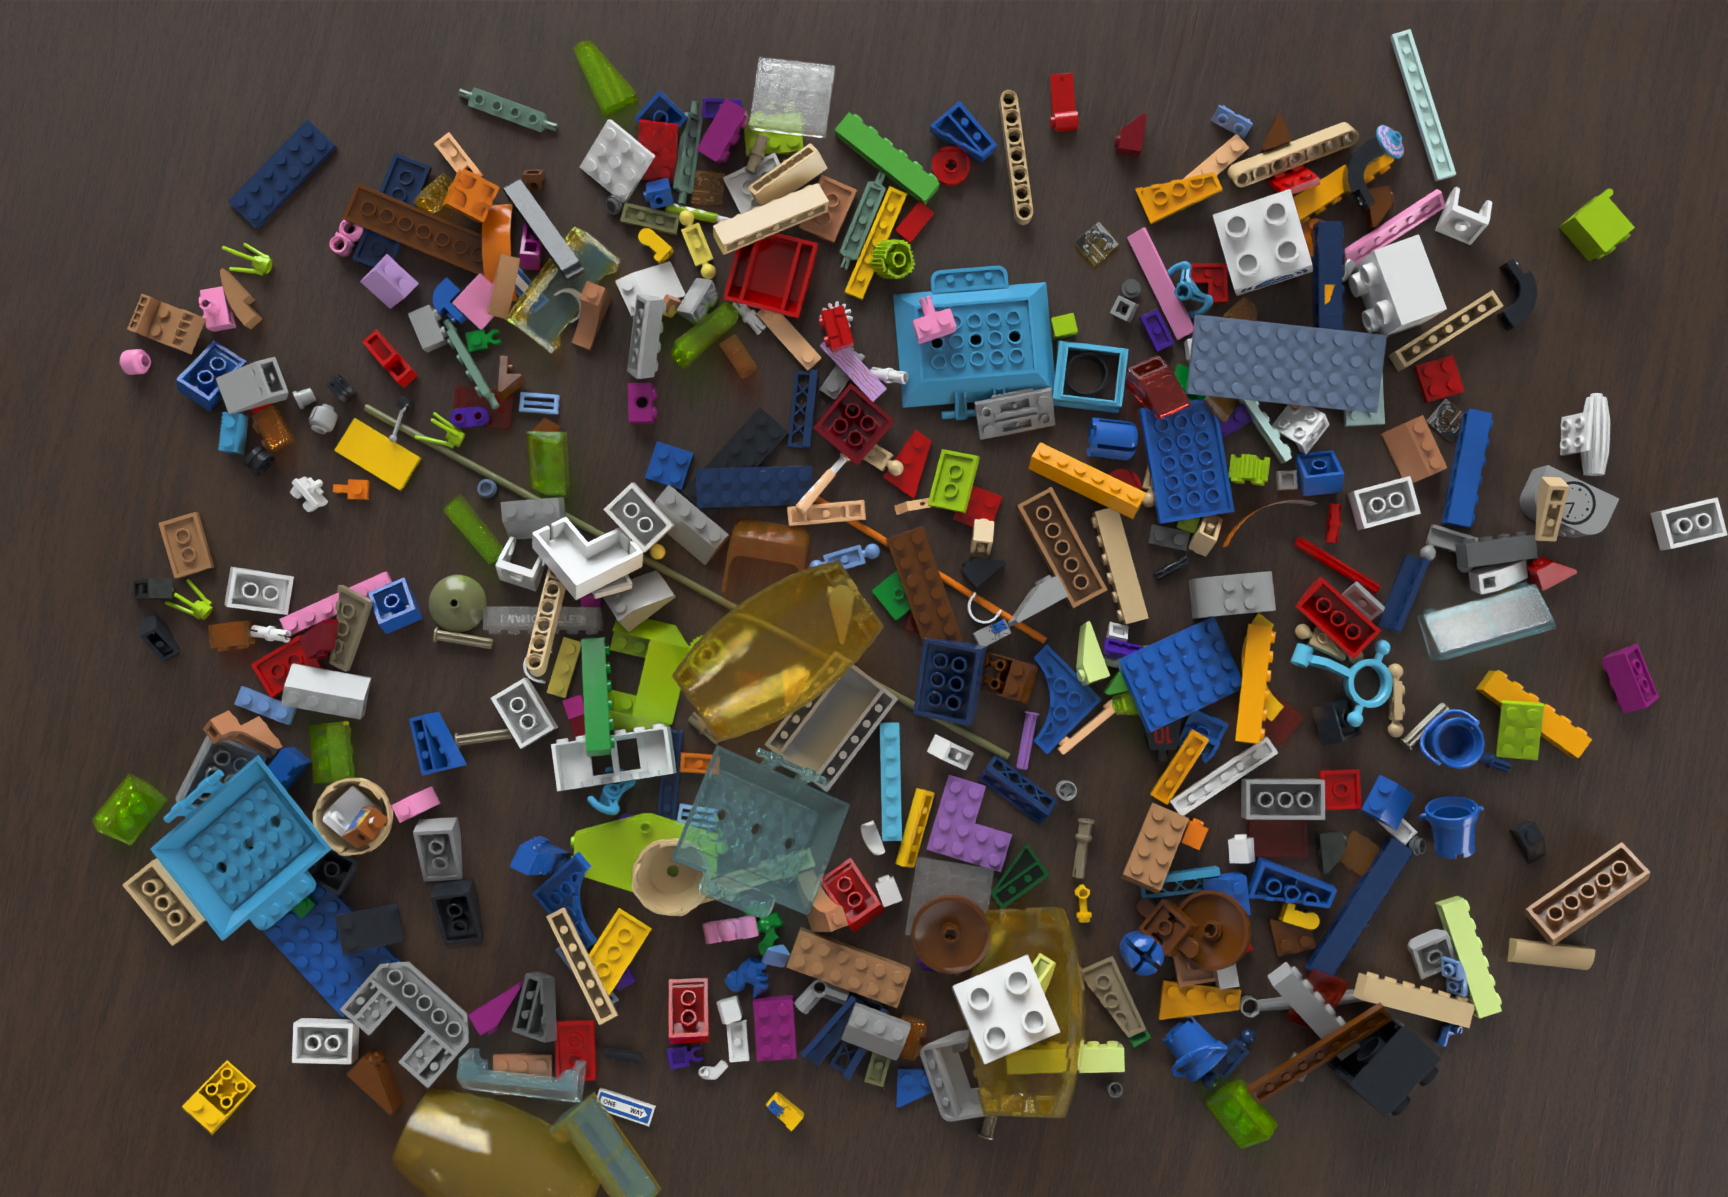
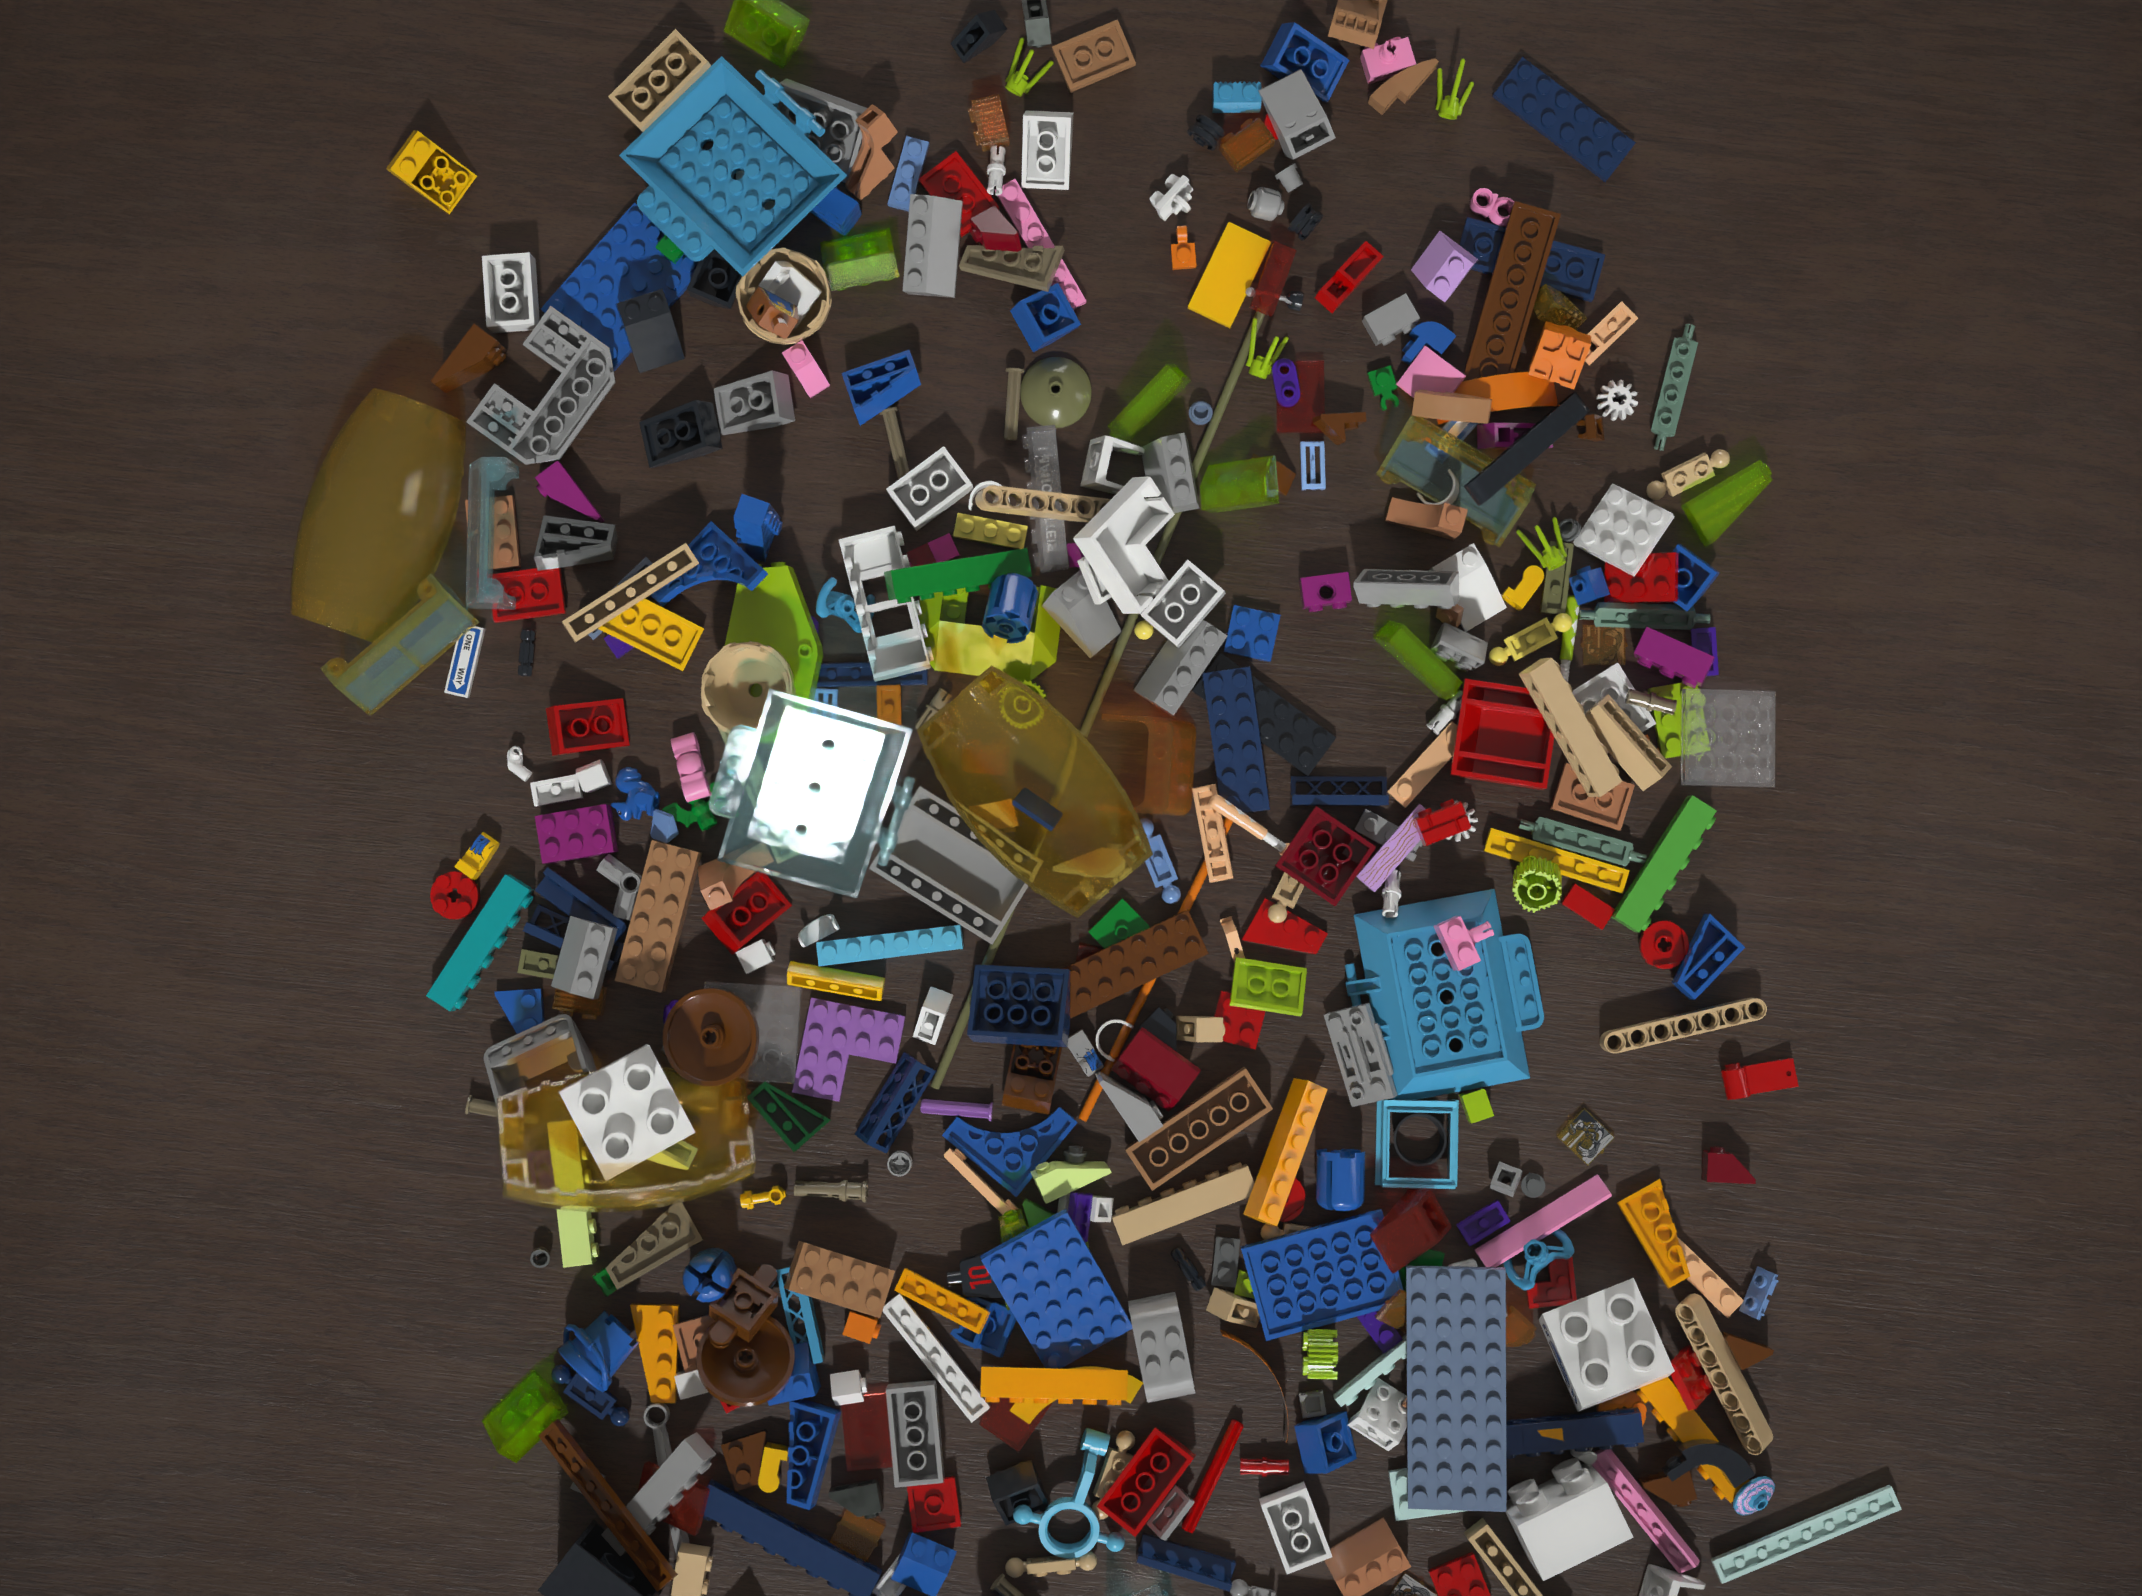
camera: 90 degrees right, 0 degrees up
sand green plate [443,319,500,409] -> none
dark purple plate [667,1045,703,1069] -> none
clear orange brick [719,334,758,380] -> none
none -> teal brick [426,874,534,1012]
none -> red plate [430,871,480,919]
none -> blue cylinder [982,573,1038,643]
none -> slope [1012,787,1063,831]
none -> dark grey plate [1063,1146,1087,1163]
none -> dark red slope [1111,1027,1201,1112]
none -> clear red plate [1249,241,1297,317]
none -> lime plant [1516,517,1567,571]
none -> white gear [1596,380,1638,421]
none -> tan plate [1646,449,1730,500]

